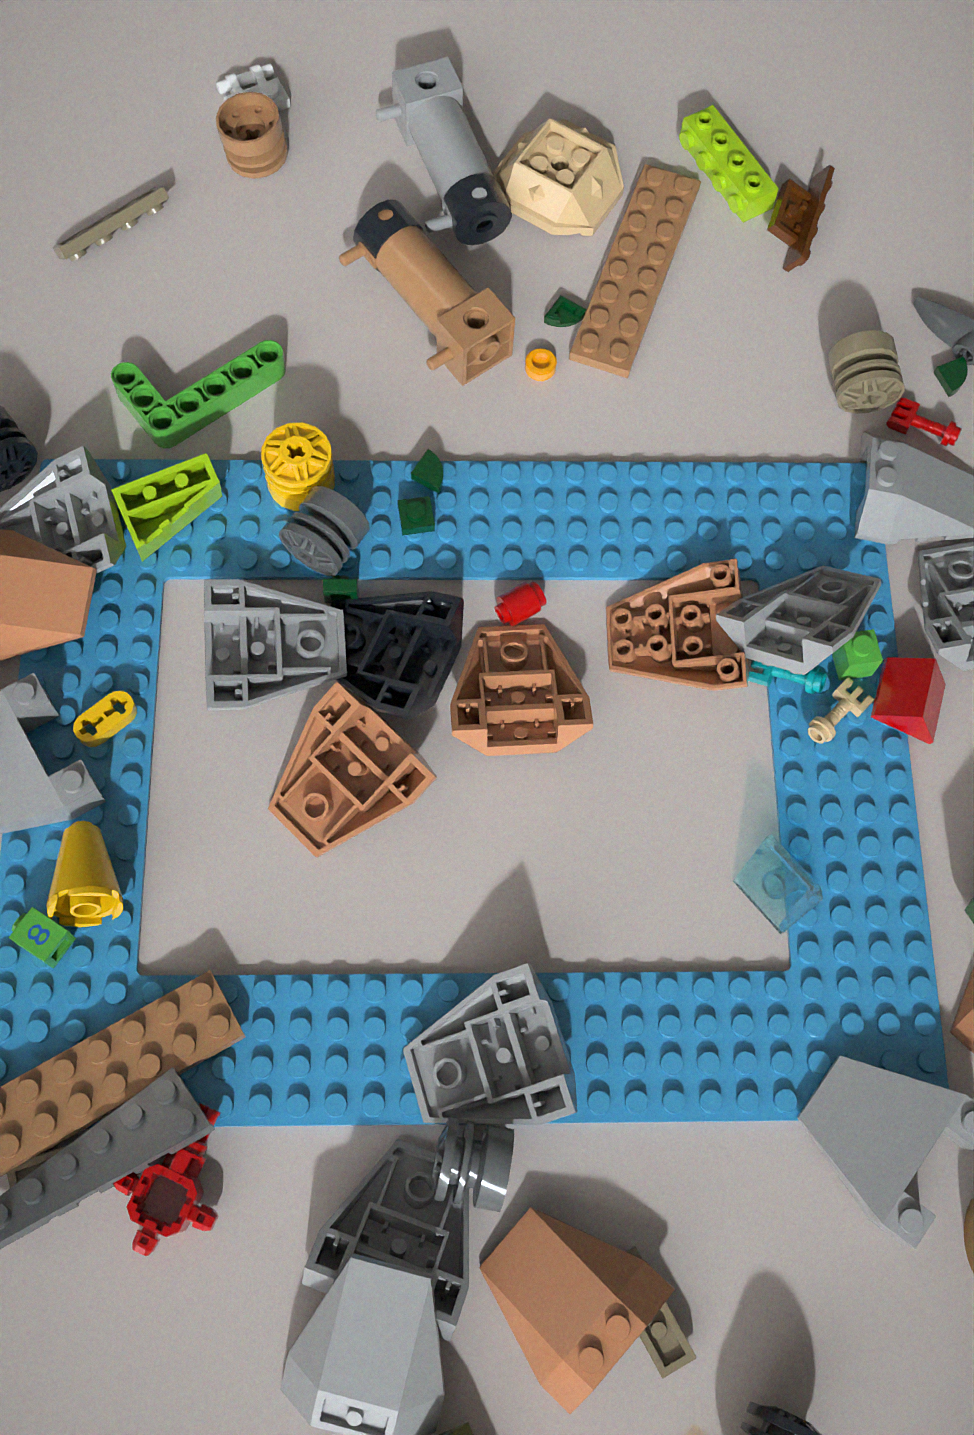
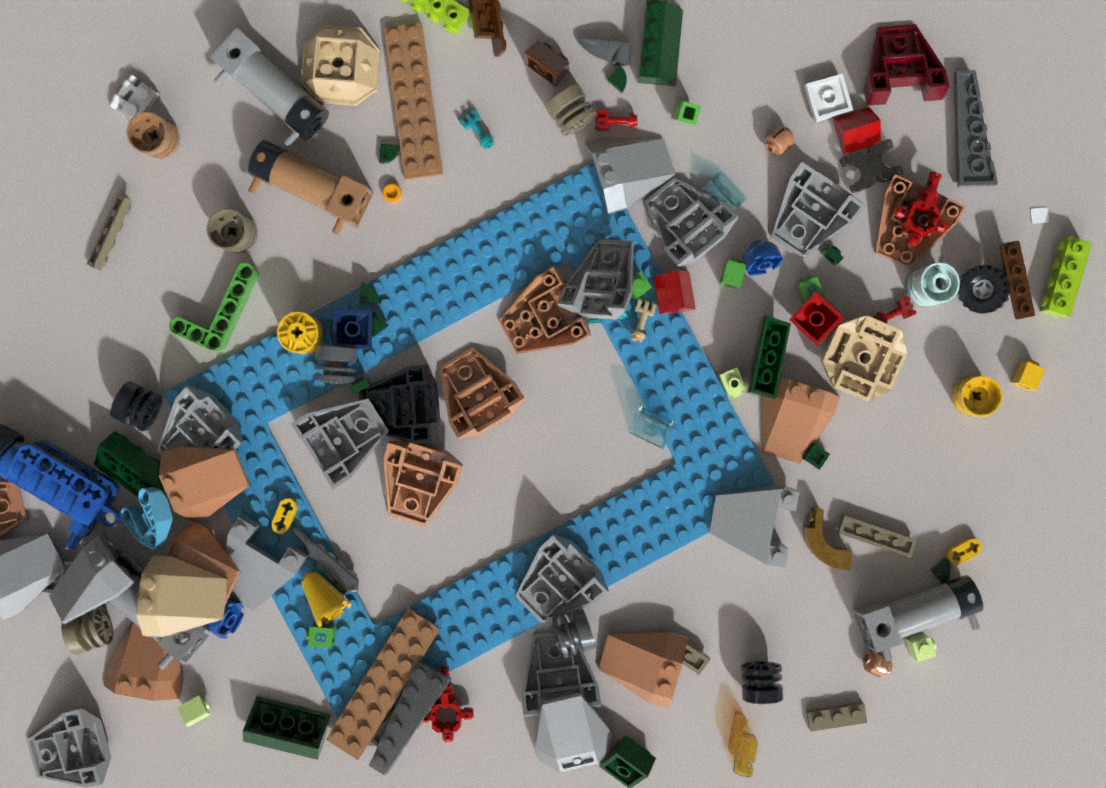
camera: 20 degrees left, 20 degrees up
lime wedge [111,453,222,562] -> none
red brick [494,581,547,626] -> none
none -> dark tan wheel [206,208,258,253]
none -> flat silver sword [291,527,359,593]
none -> dark blue slope [330,309,372,349]
none -> teal hinge [458,108,495,149]
none -> reddish brown slope [524,40,570,87]
none -> yellowish green brick [717,367,747,398]

